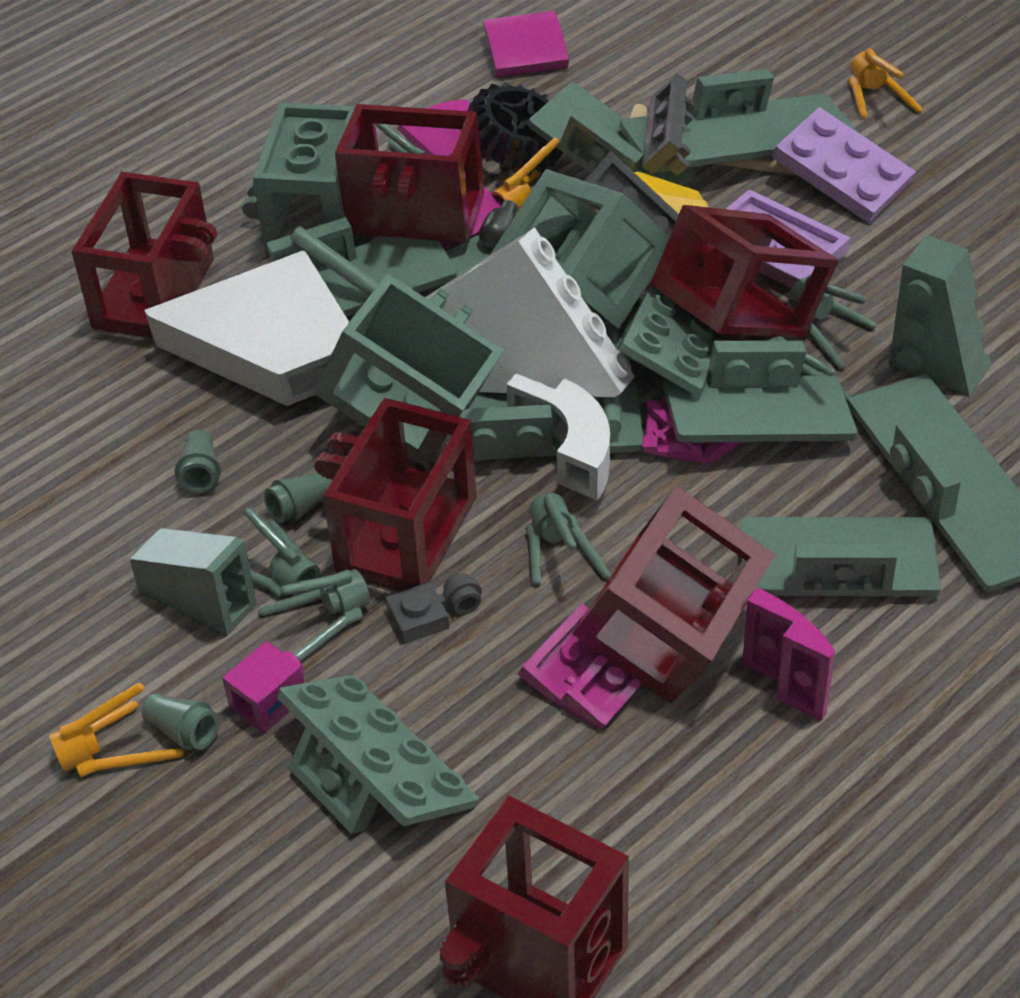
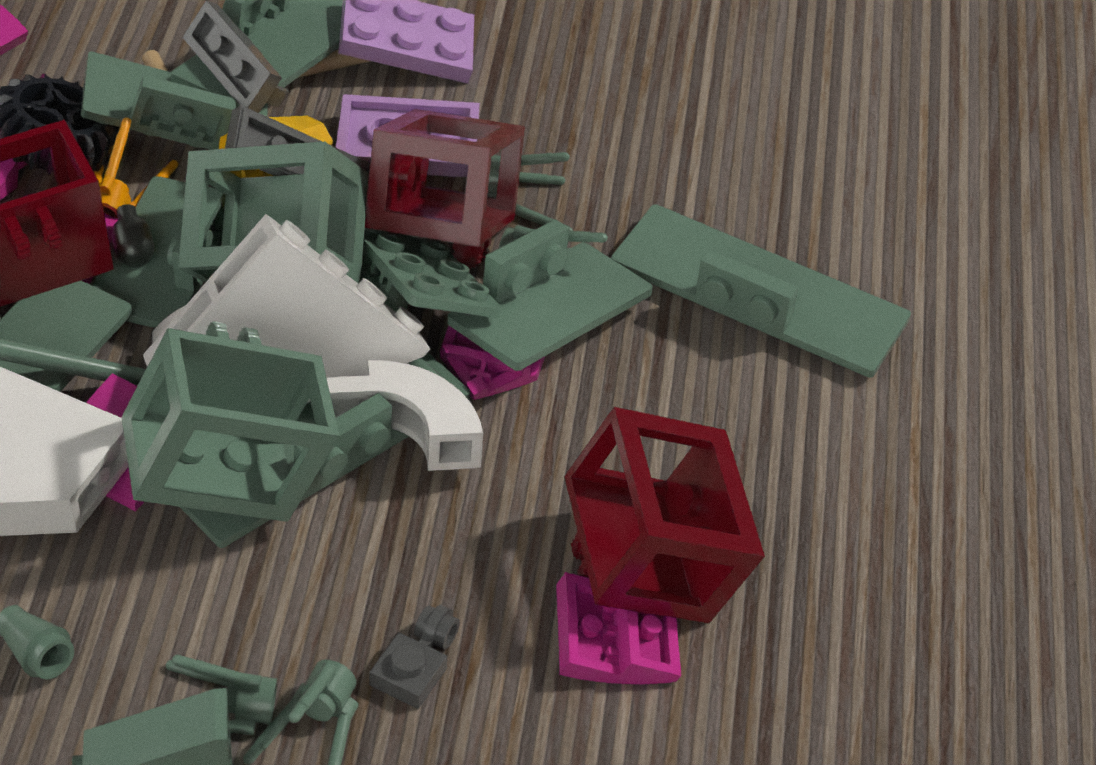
camera: 45 degrees left, 0 degrees up
sand green cone [264,473,332,523] -> none
dark red piece [313,397,477,592] -> none
sand green plant [525,493,611,586] -> none
sand green bracket [740,517,941,596] -> none
dark pink slope [742,587,835,721] -> none
sand green wedge [889,235,992,396] -> none

